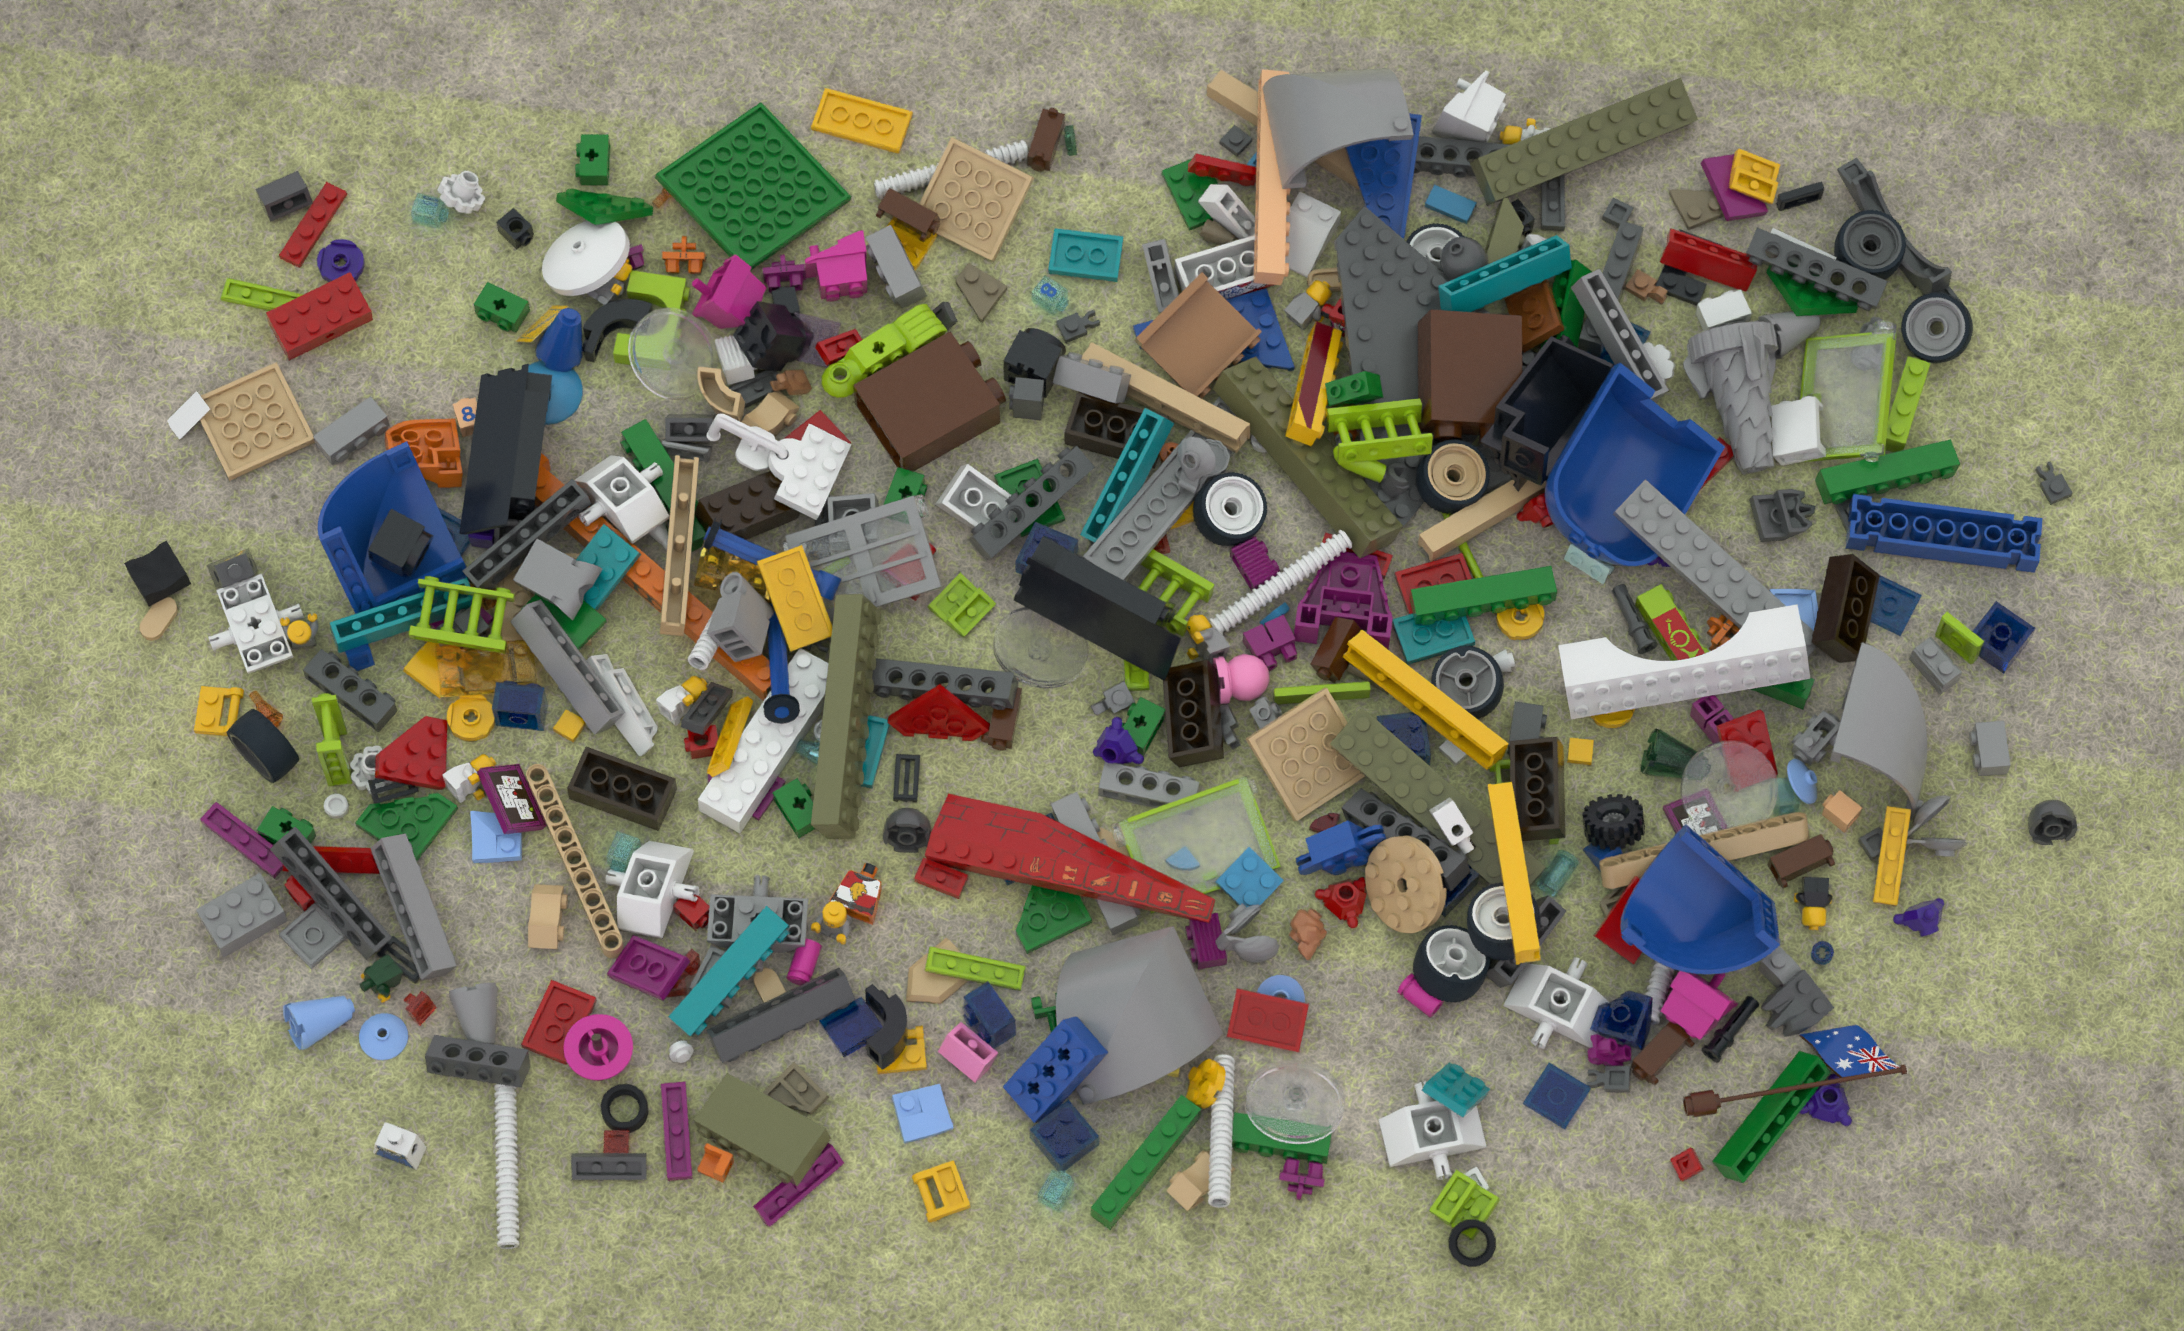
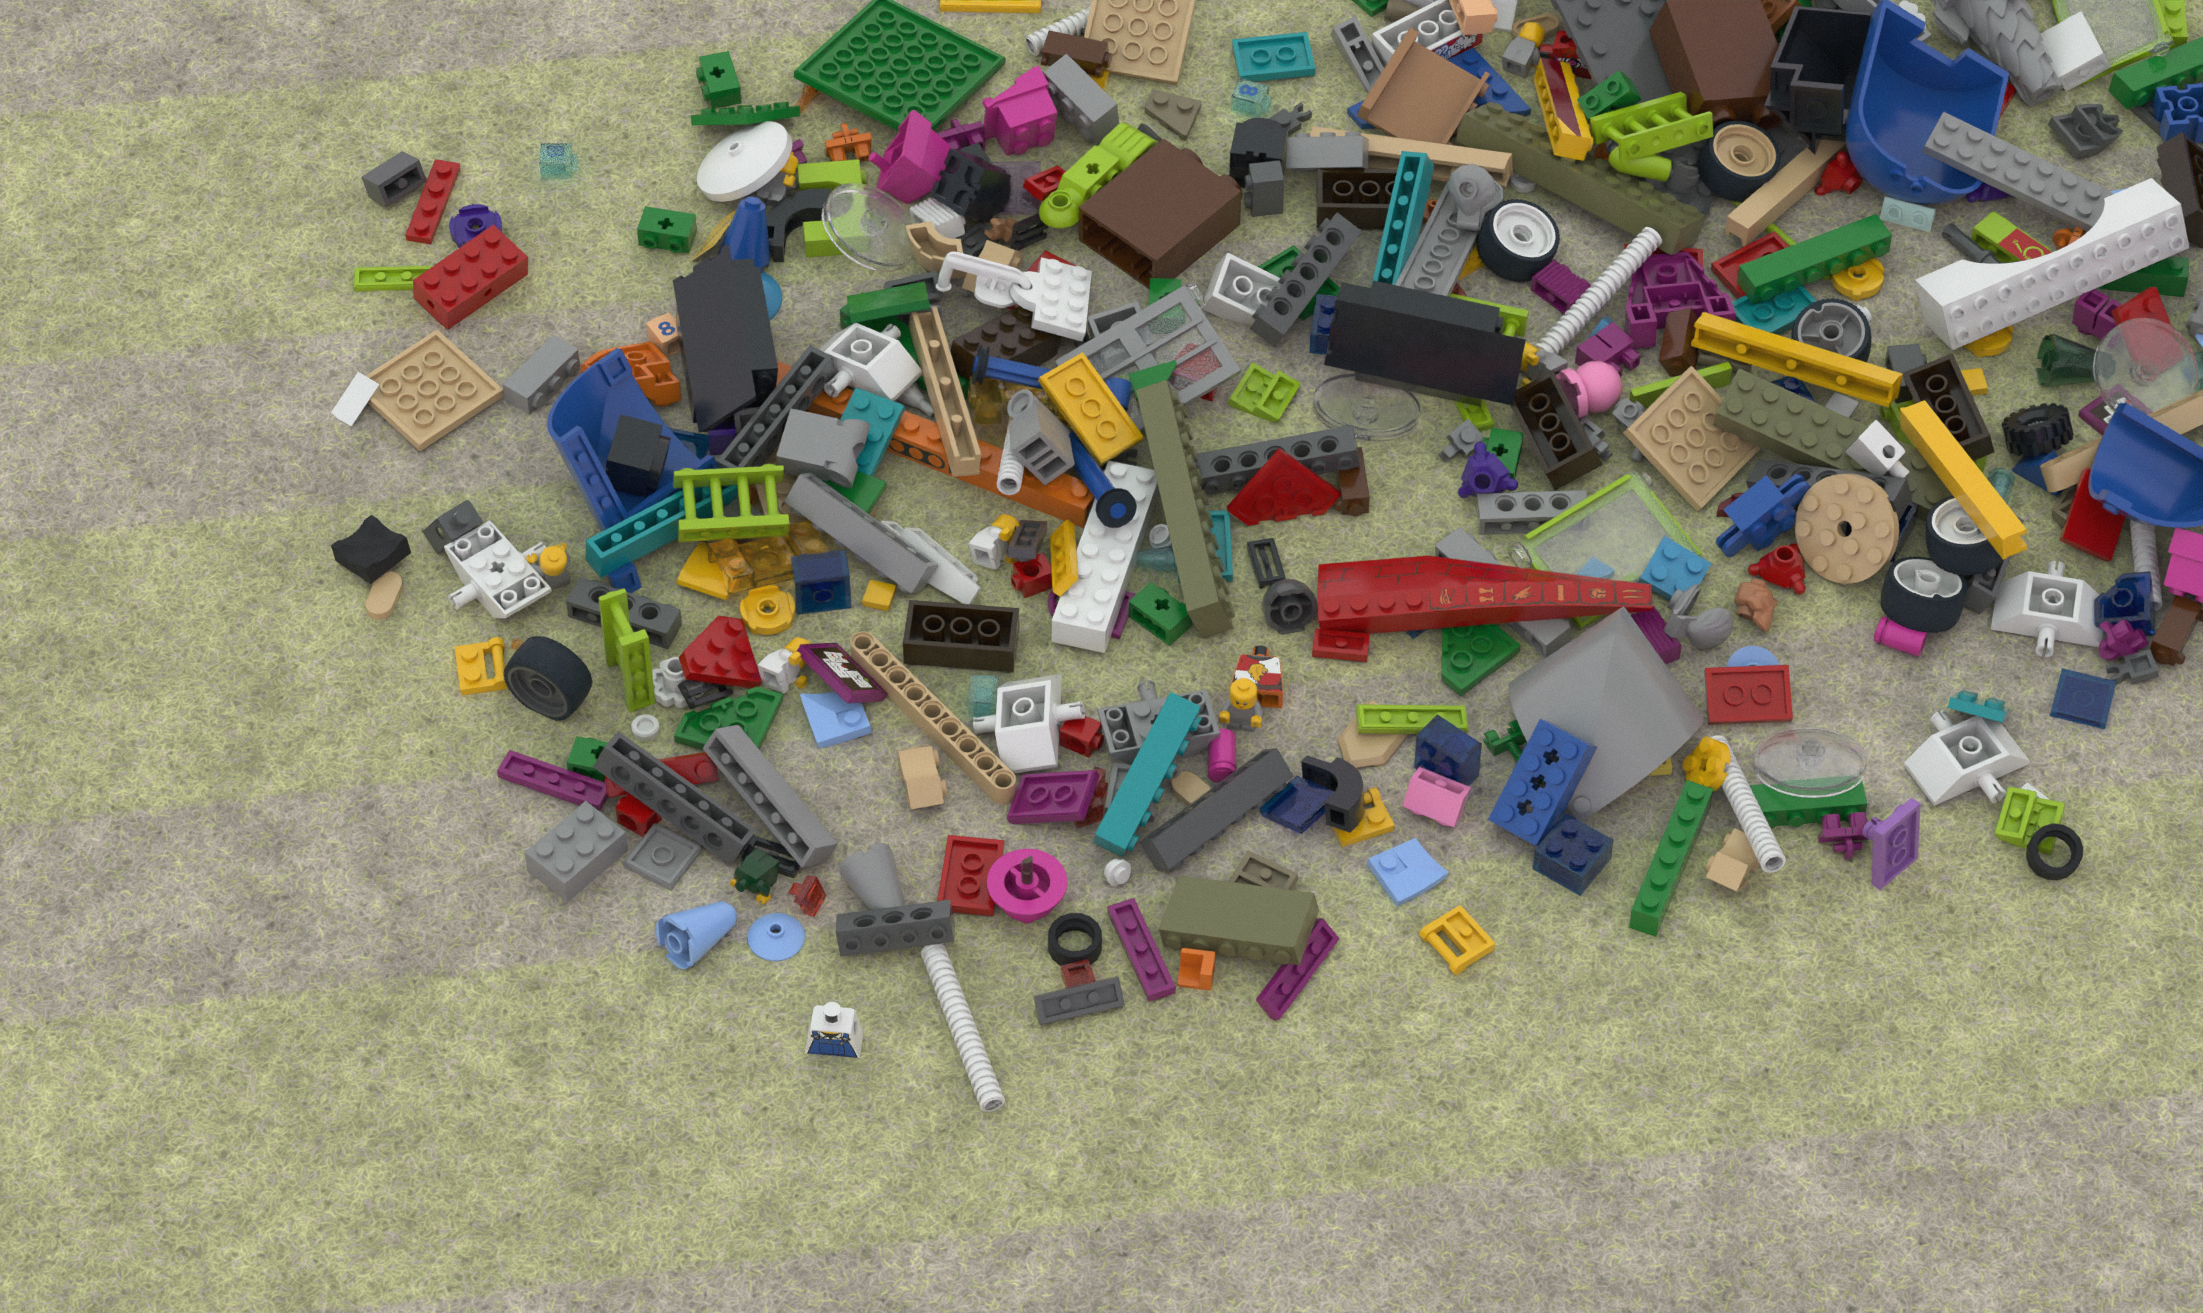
camera: 15 degrees left, 15 degrees down
white plant [437,171,485,214] -> none
black brick [496,208,534,250] -> none
clear light blue brick [1038,1169,1074,1213] -> none
none -> green tile [847,282,930,323]
none -> black tile [1010,213,1048,251]
none -> green tile [1128,360,1177,401]
none -> medium lavender plate [1862,798,1921,890]

